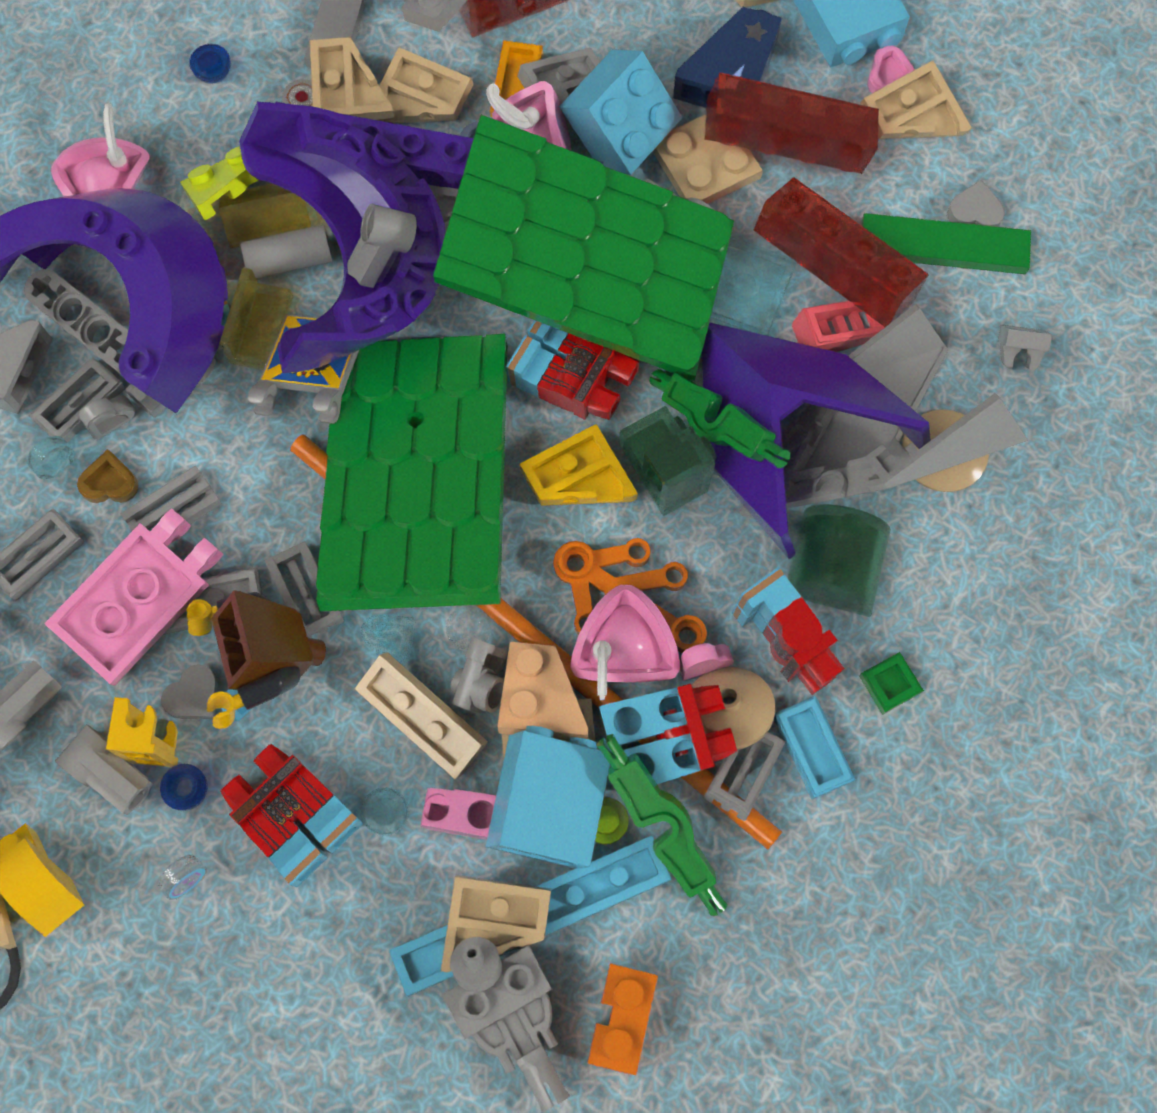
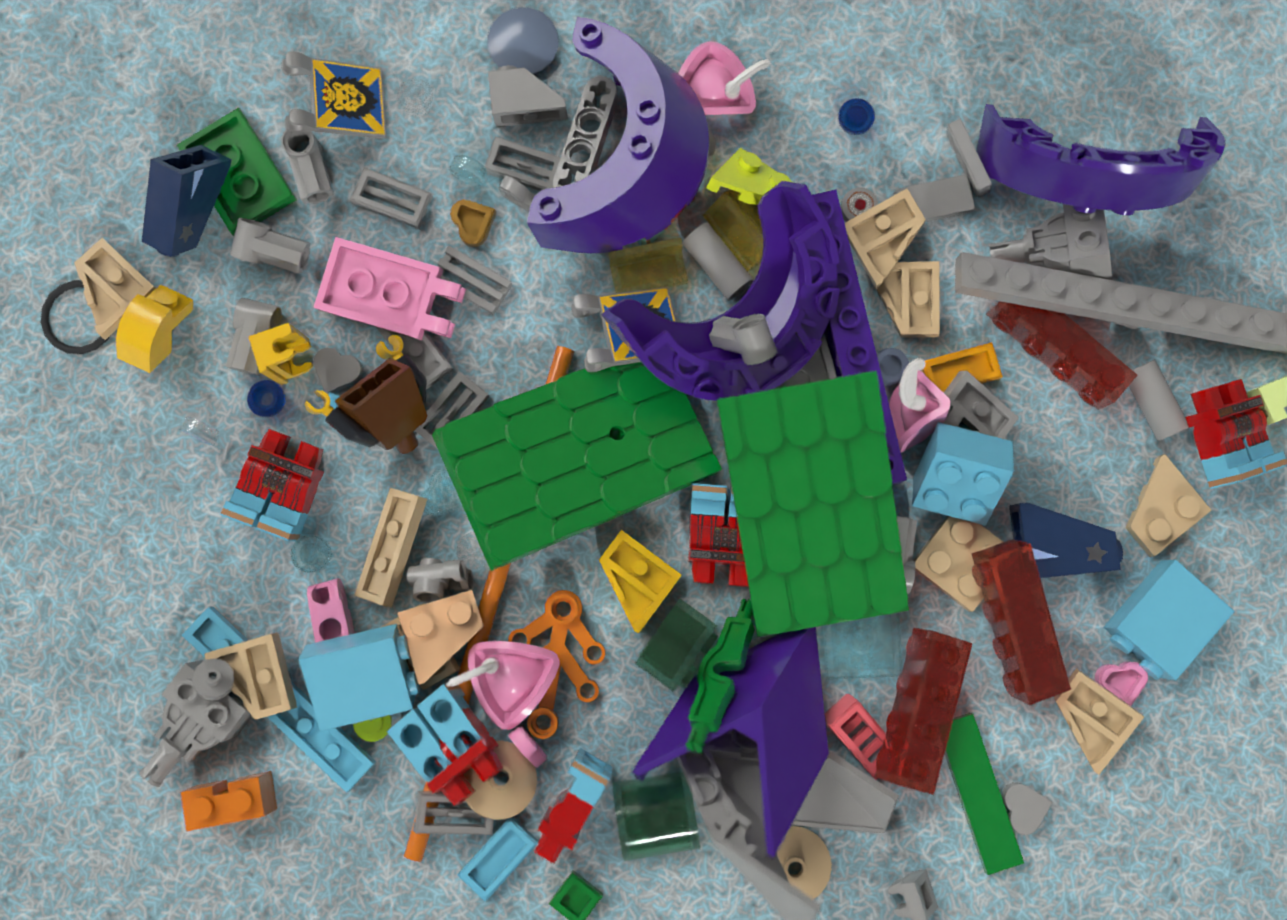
camera: 65 degrees right, 10 degrees up
green piece [596,734,727,916] -> none

